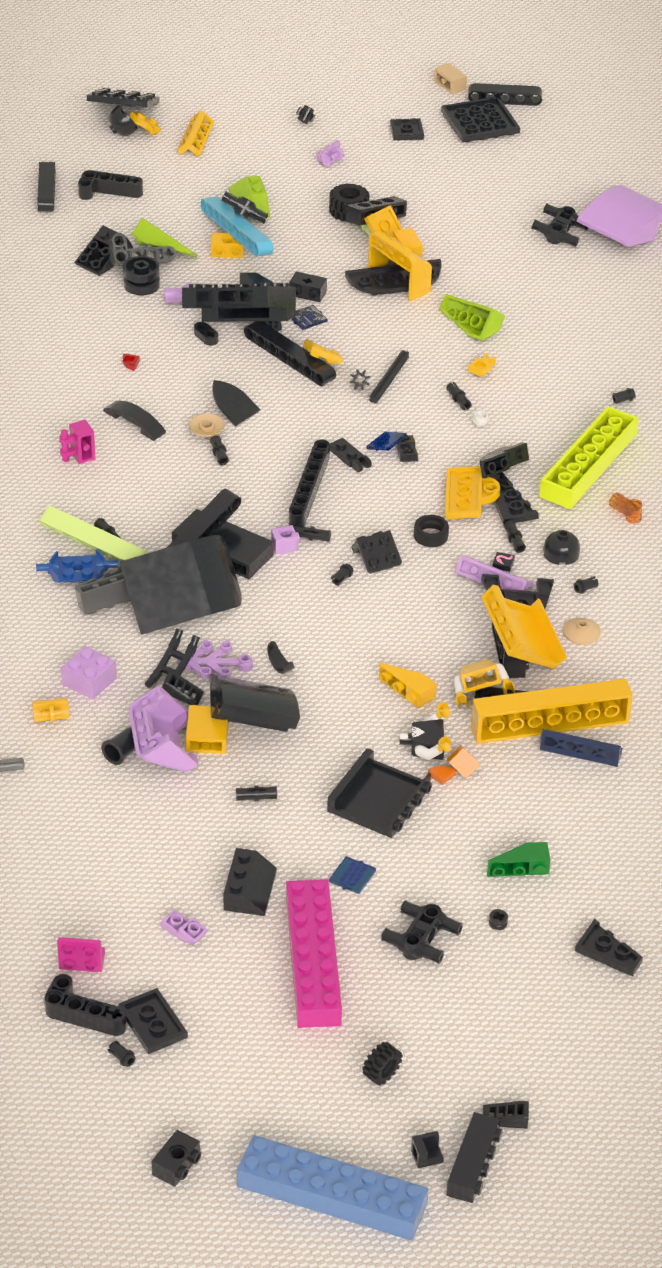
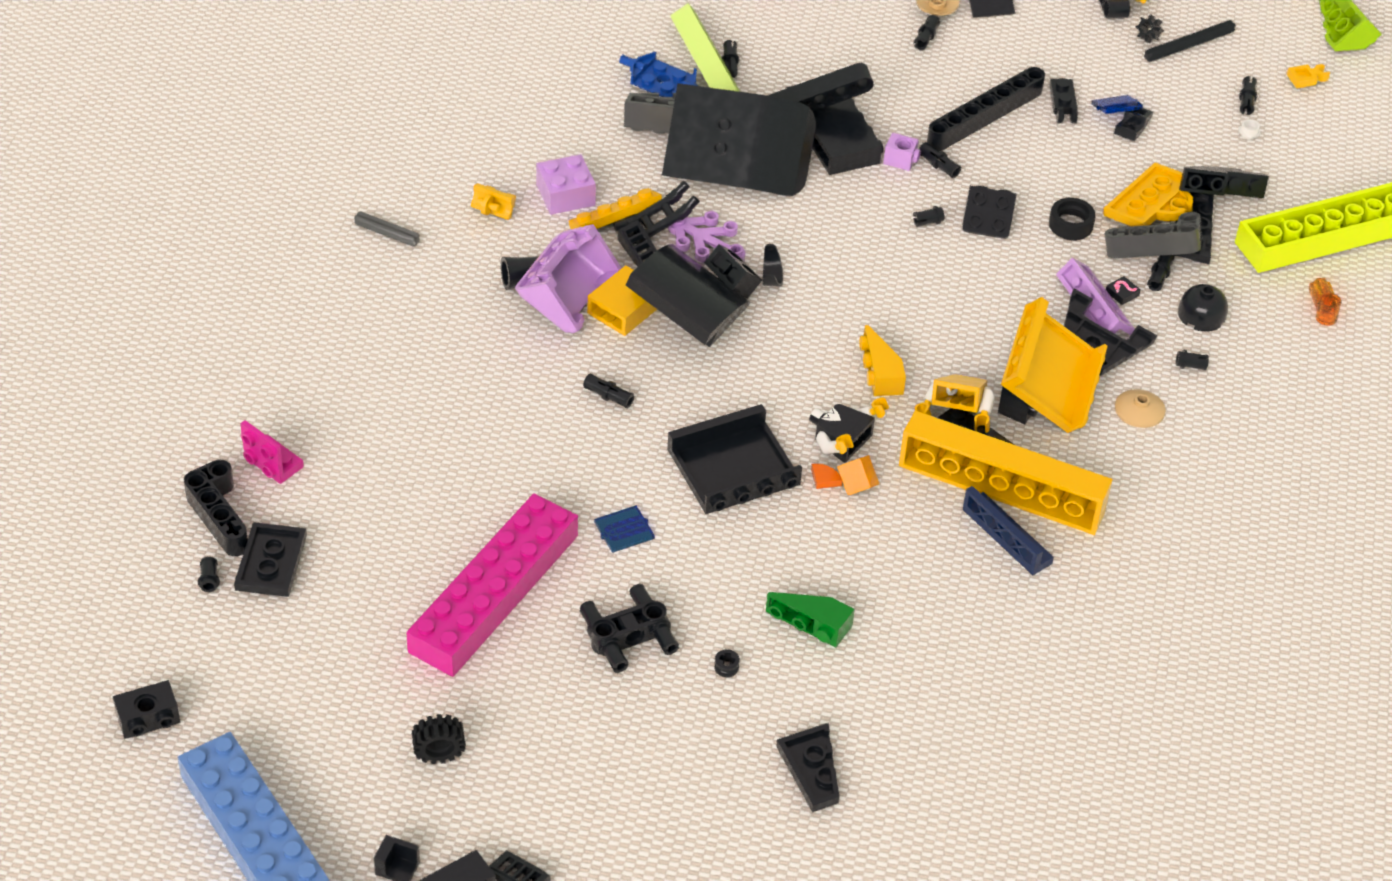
camera: 35 degrees right, 5 degrees up
lavender slope [160,909,208,945] -> none
black slope [223,848,277,916] -> none
none -> yellow plate [568,188,662,229]
none -> black brick [704,244,762,299]
none -> dark grey beam [1104,212,1203,258]

